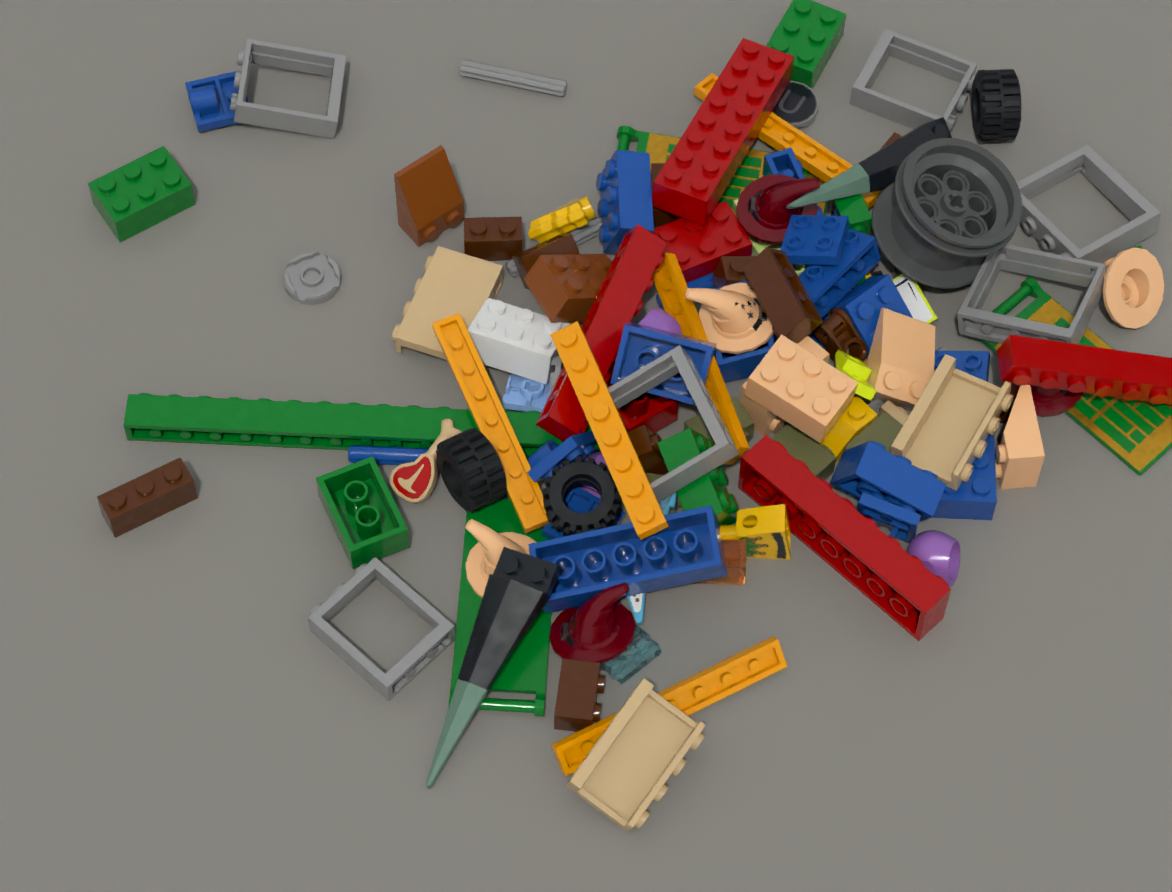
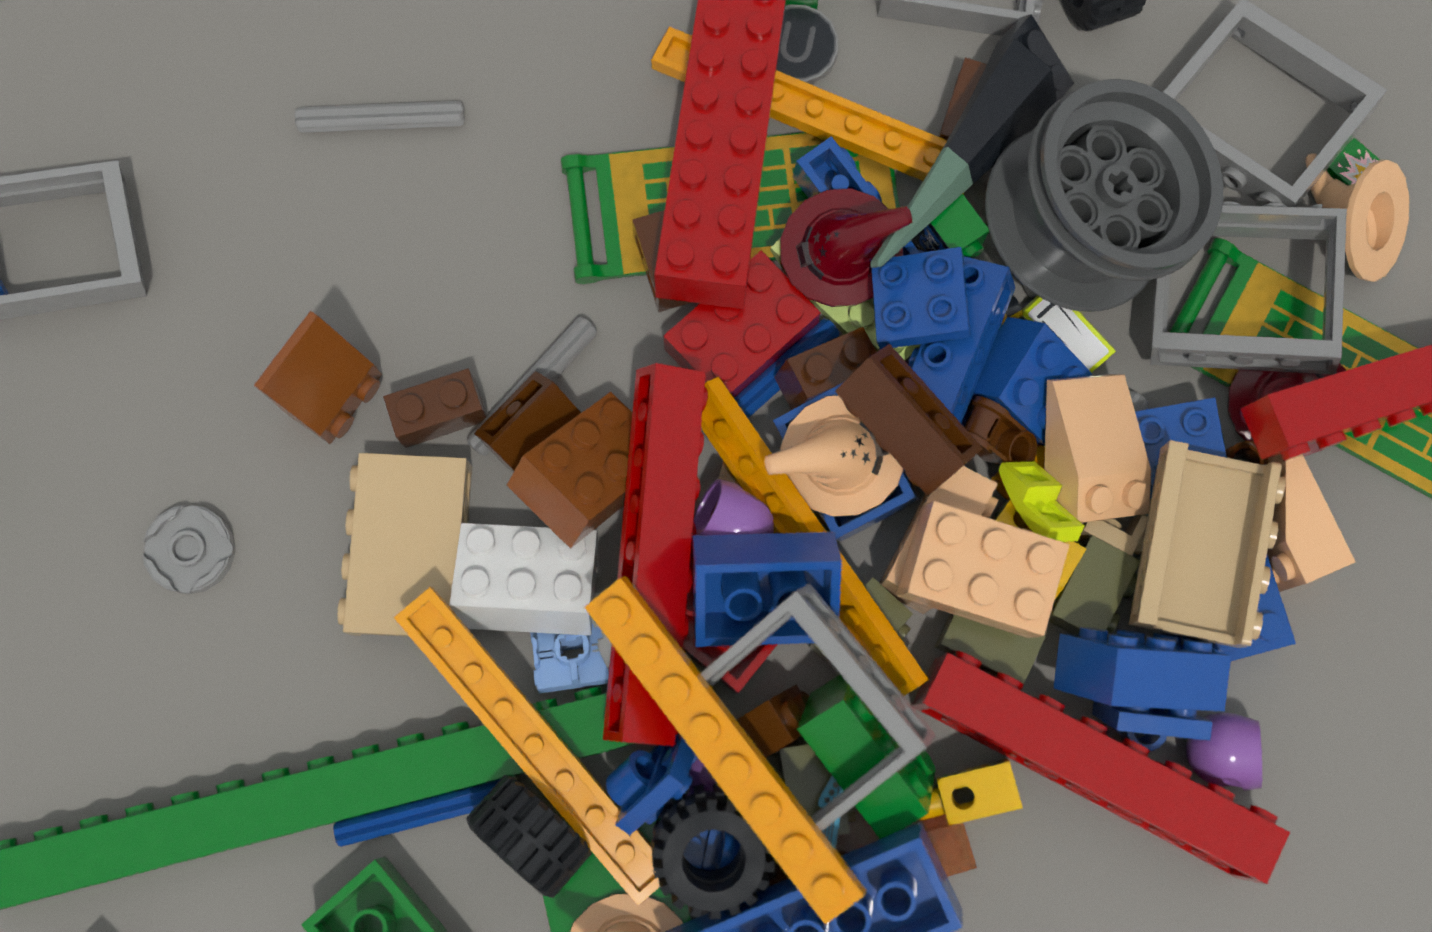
camera: 20 degrees left, 20 degrees up
tan piece [390,419,462,504] -> none
yellow rock [528,196,596,243] -> none
blue brick [596,150,654,254] -> none

